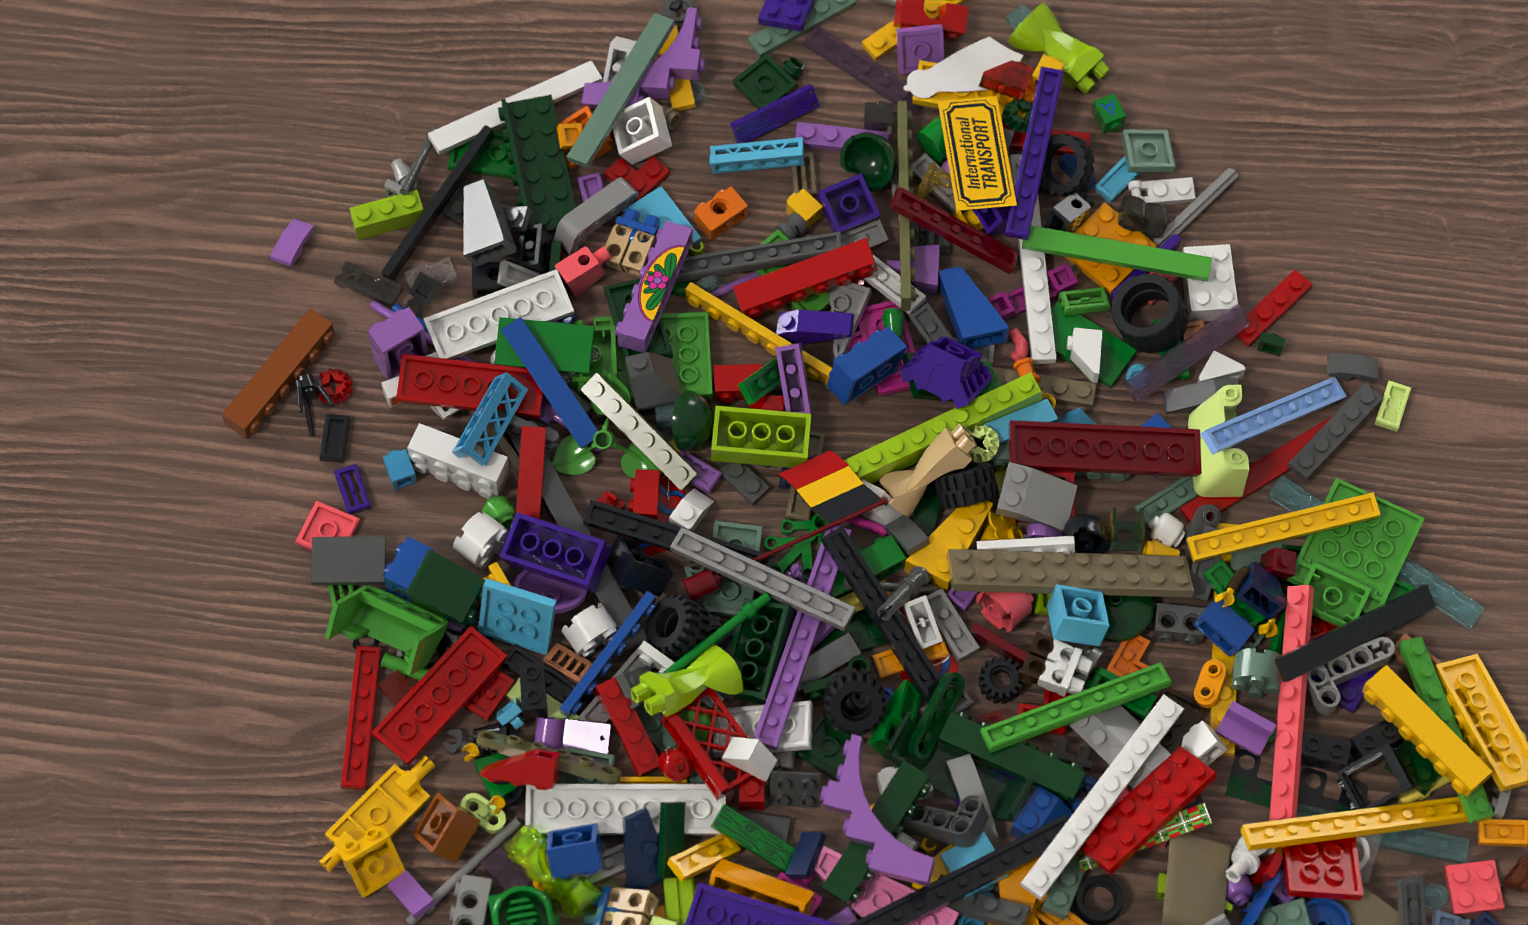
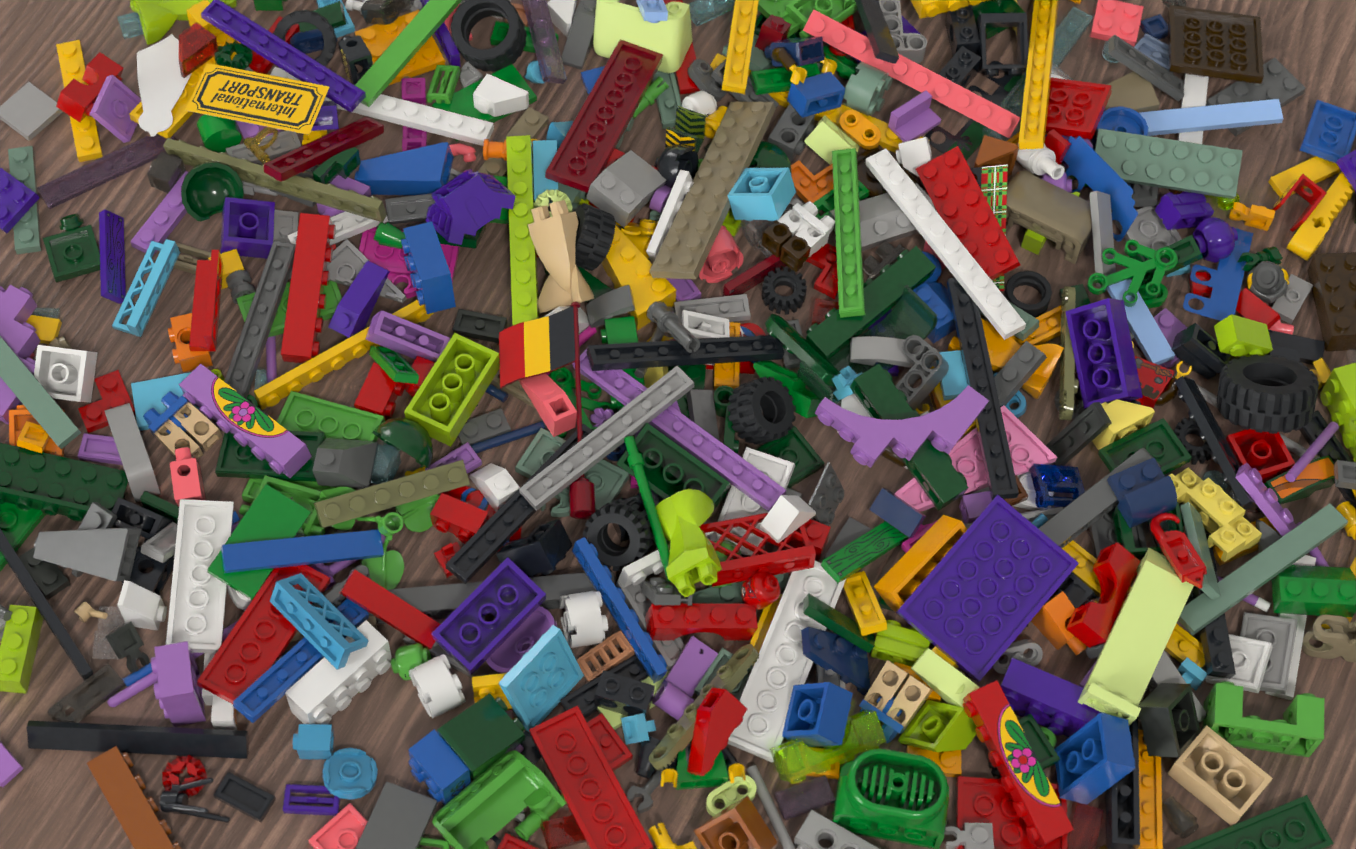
camera: 70 degrees left, 5 degrees down
none -> black tile [27,720,249,759]
none -> tan hand [74,602,108,623]
none -> white slope [117,580,167,631]
none -> red fence [189,250,223,351]
none -> blue plate [233,598,369,723]
none -> dark green tile [299,1,346,32]
none -> dark green slope [312,147,361,184]
none -> dark azure tile [322,748,378,800]
none -> pearl dark grey plate [453,309,507,343]
none -> light grey tile [460,62,483,89]
none -> dark blue bar [471,421,545,454]
none -> coral slope [518,374,577,437]
none -> bright green pin [632,76,669,119]
none -> yellowish green panel [804,115,860,165]
none -> medium azure tile [832,365,863,400]
none -> dark orange slope [973,135,1019,181]

